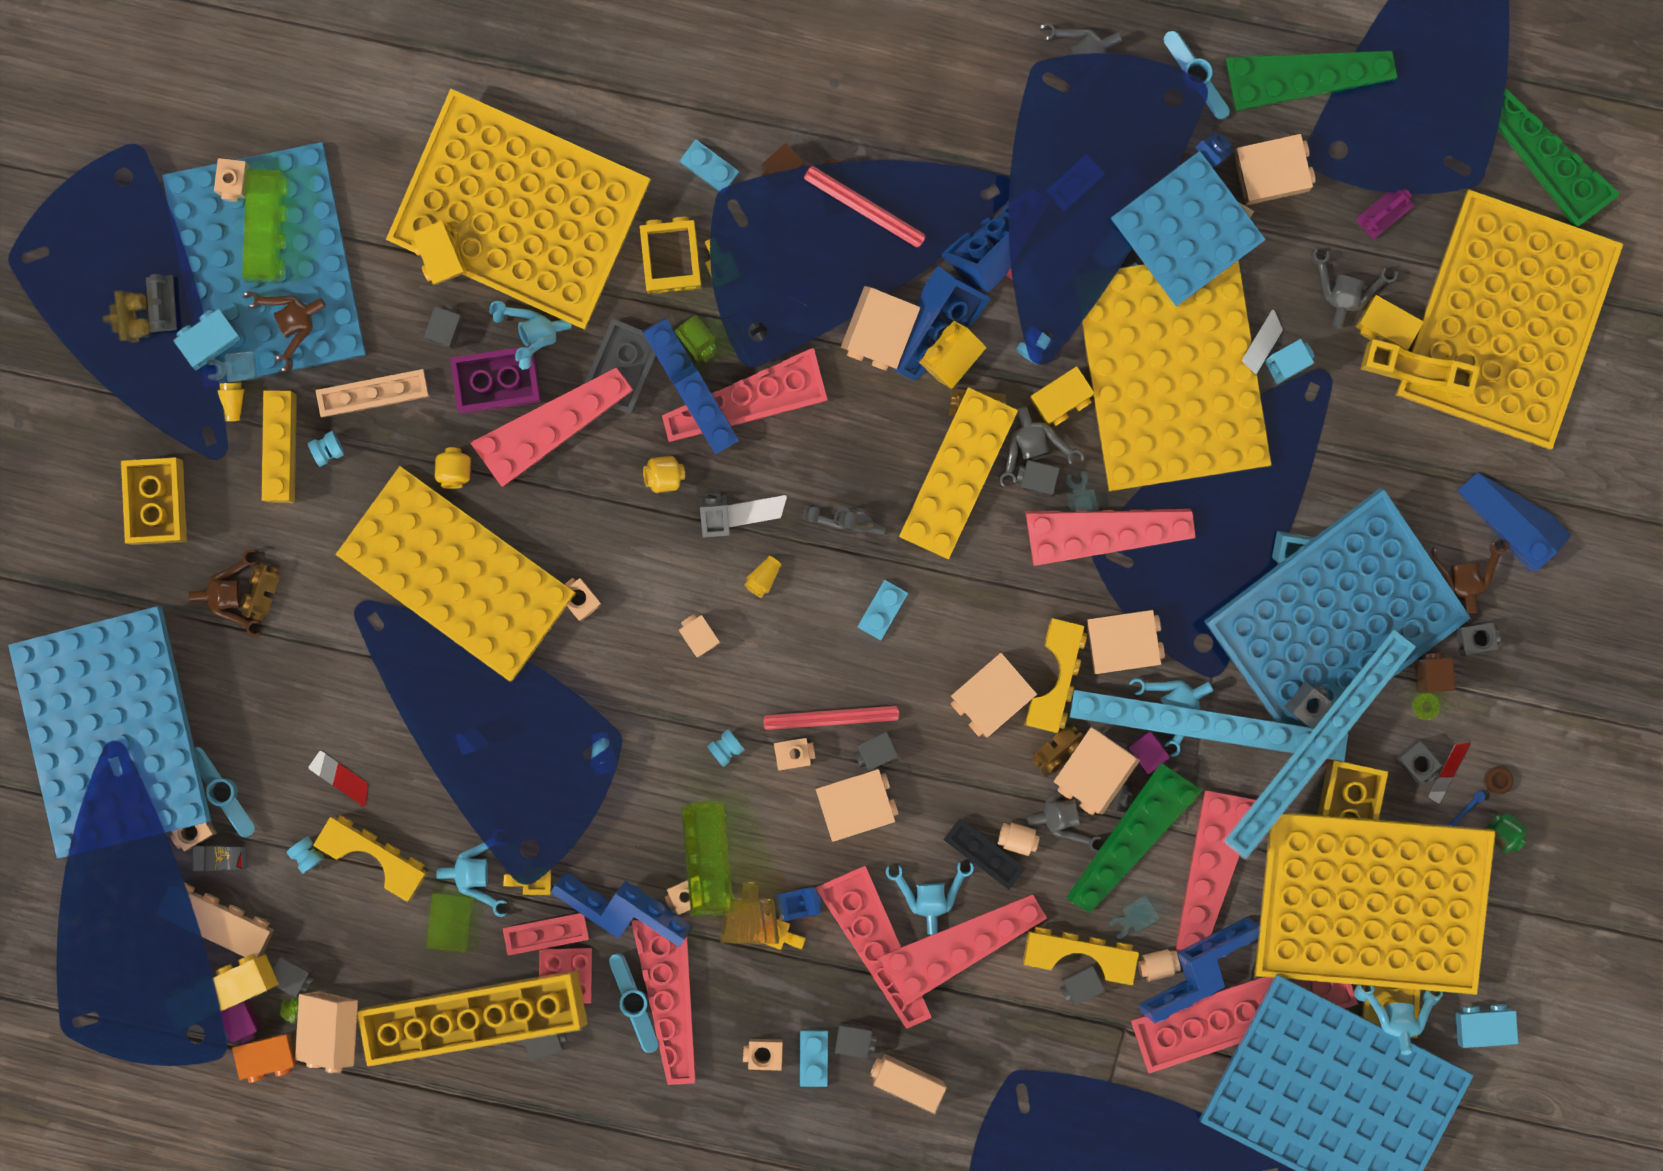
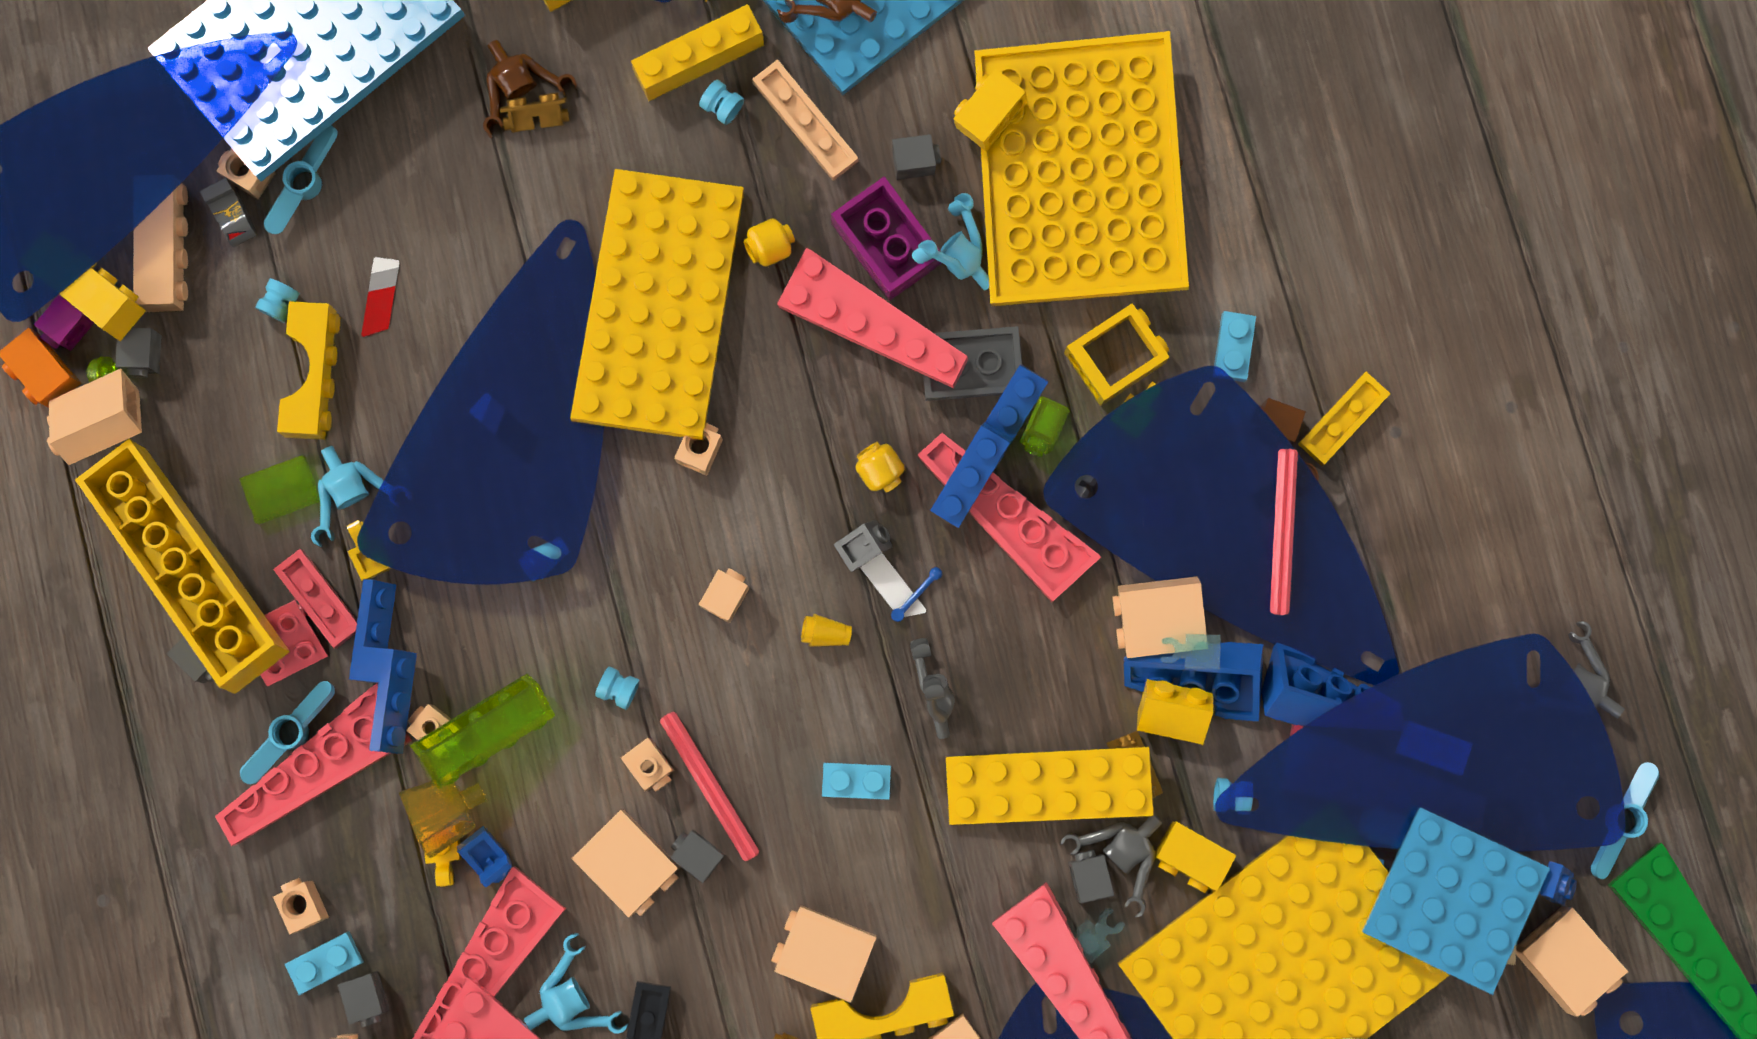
camera: 60 degrees right, 5 degrees down
none -> blue hinge [891,567,942,622]
none -> clear light blue plate [1161,634,1221,669]
none -> yellow plate [1298,372,1391,466]

